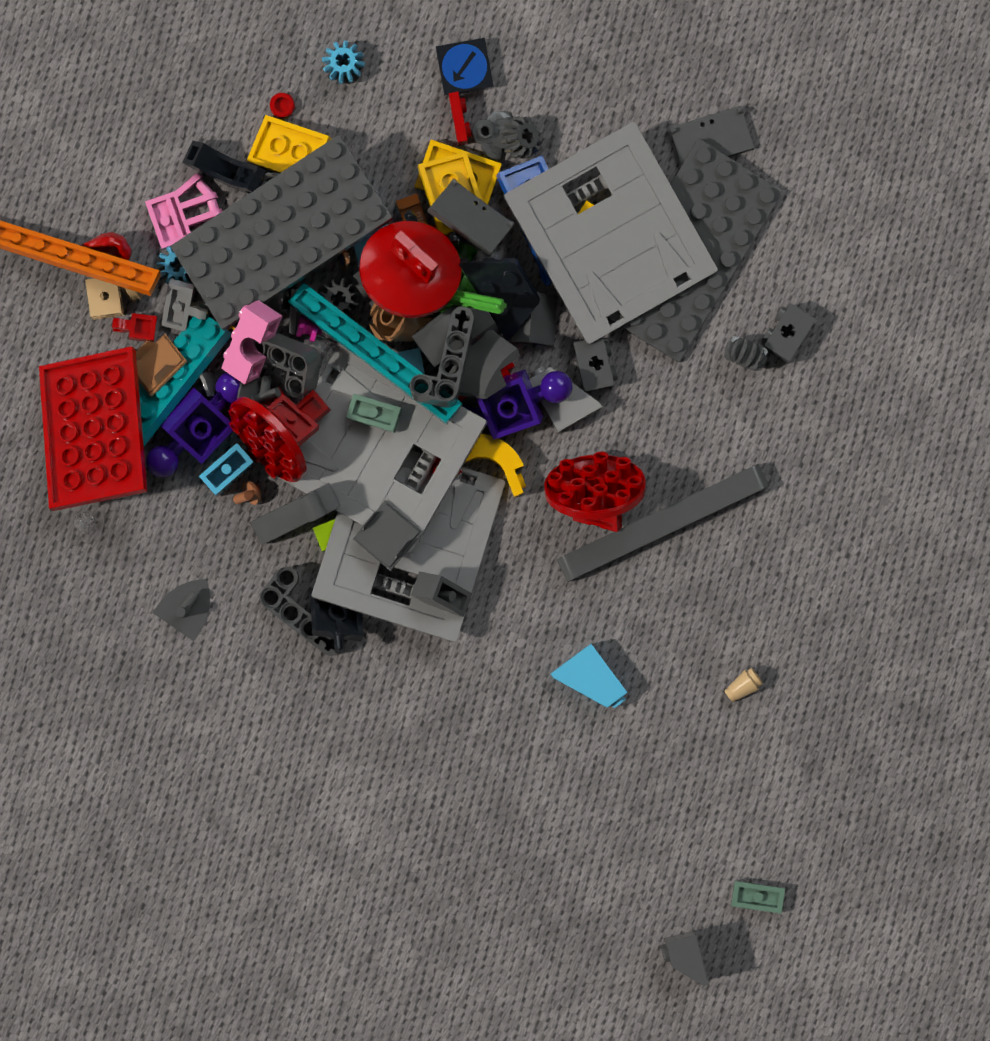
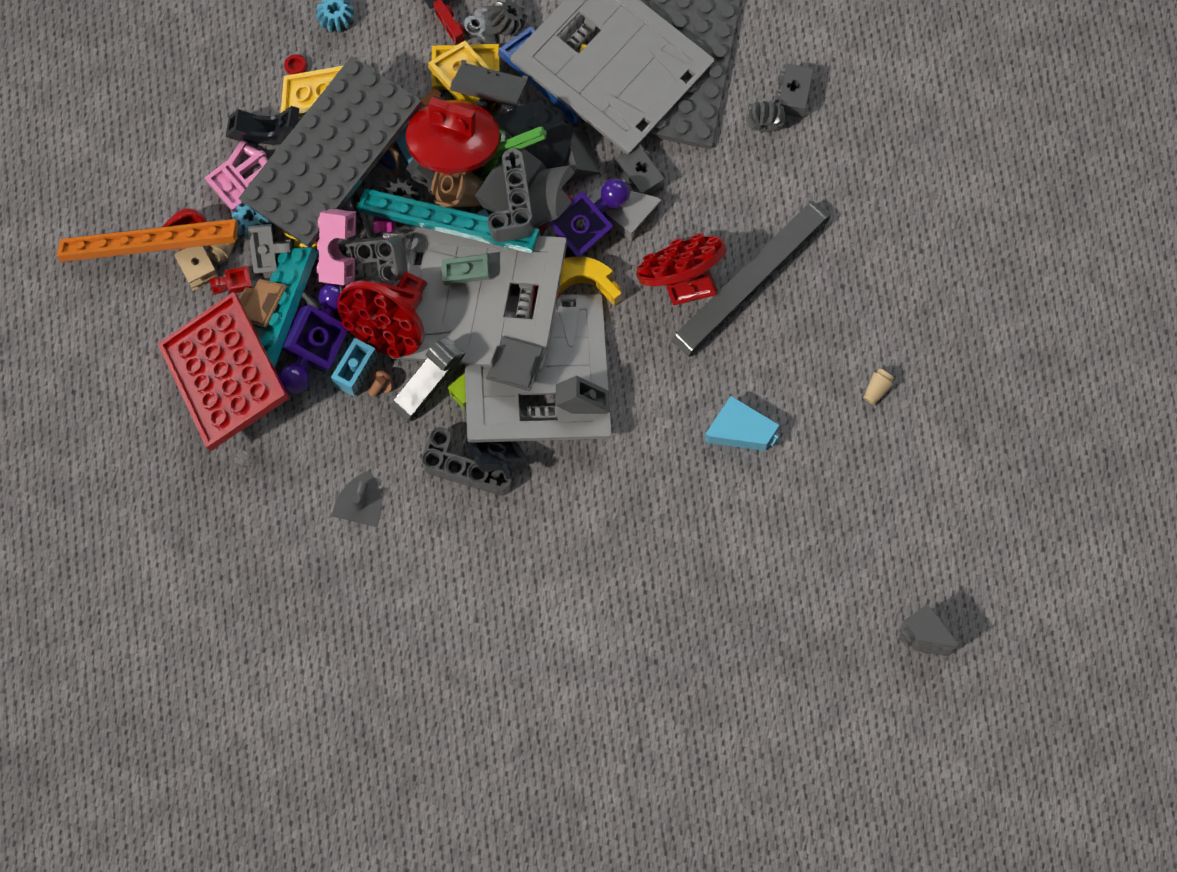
camera: 15 degrees left, 15 degrees down
sand green plate [731,880,785,914] -> none

